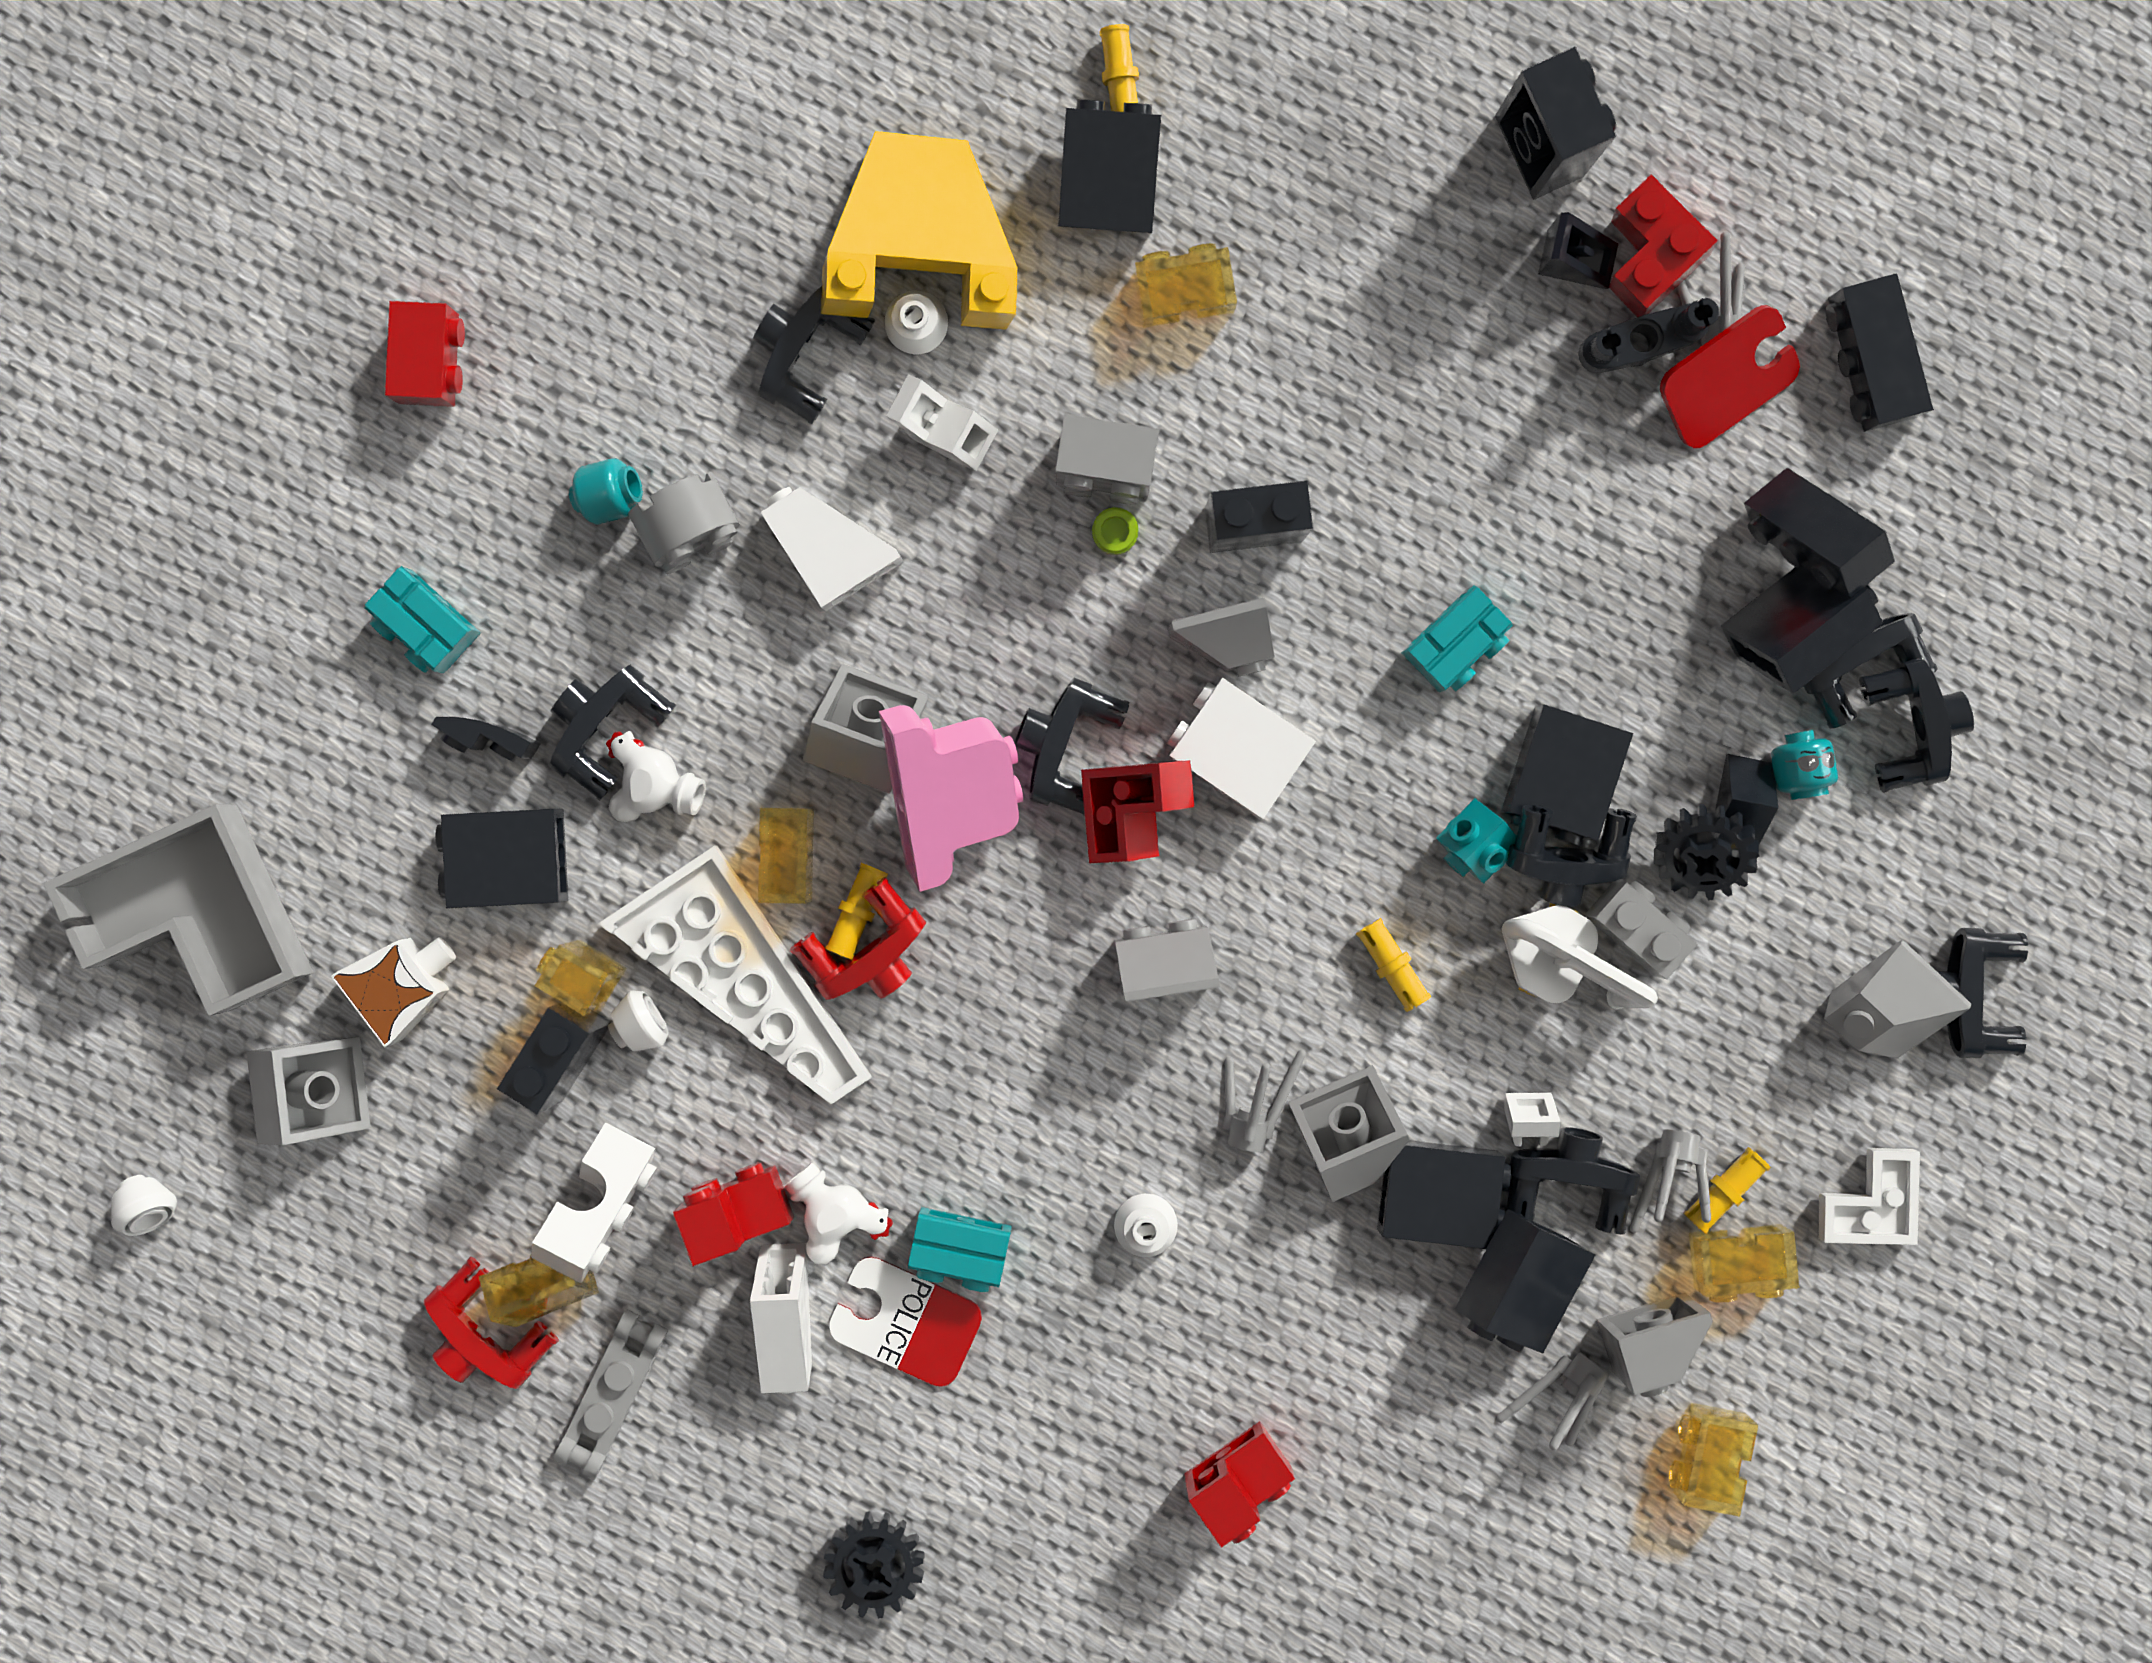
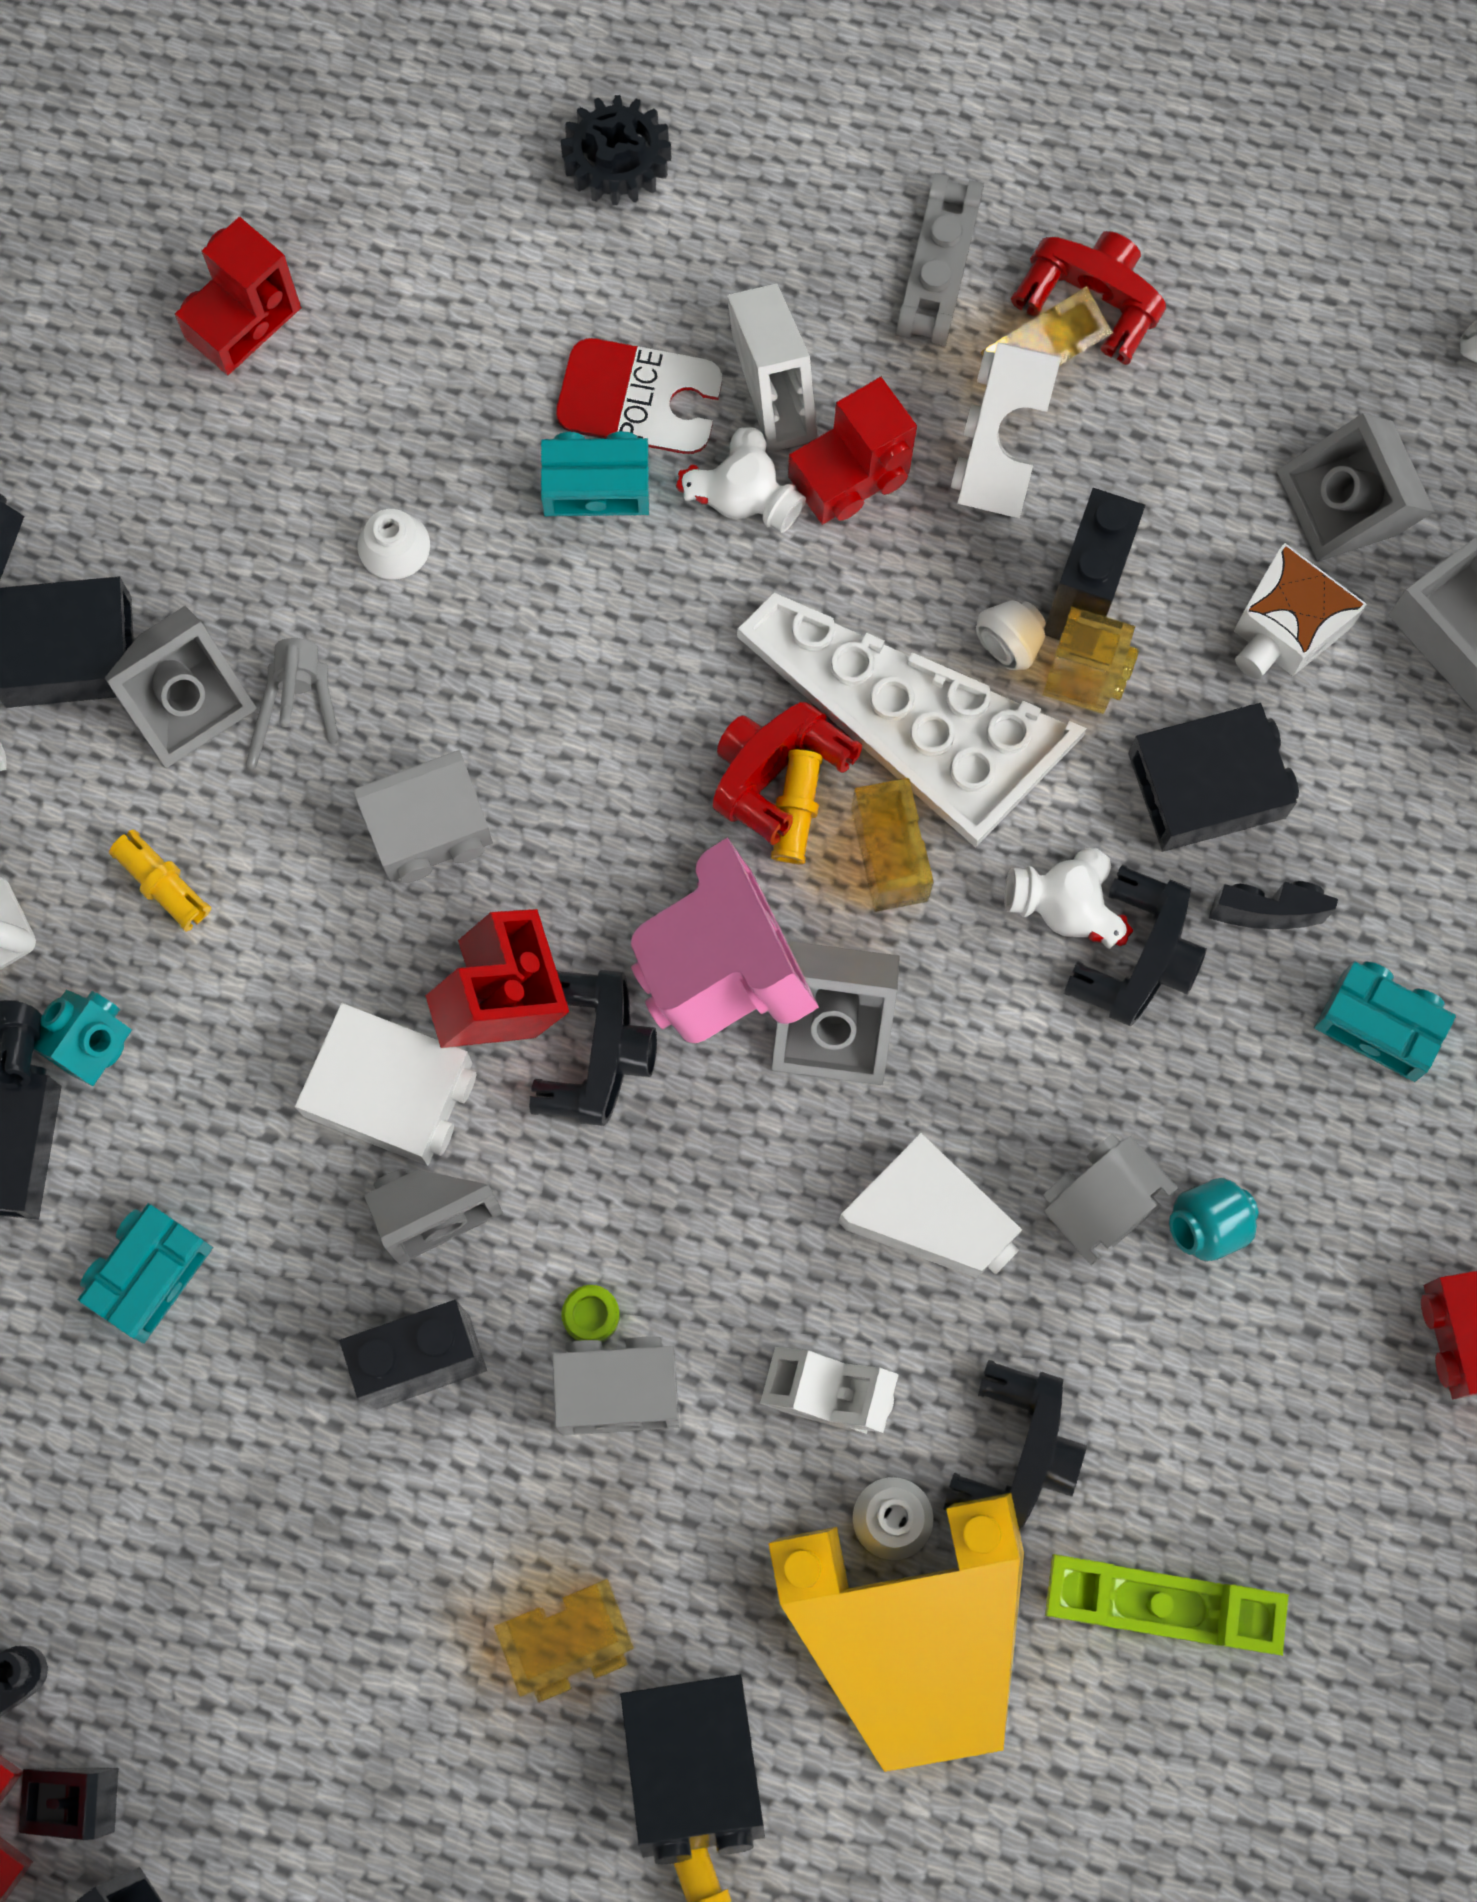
camera: 165 degrees right, 15 degrees down
none -> lime slope [1045,1554,1289,1656]

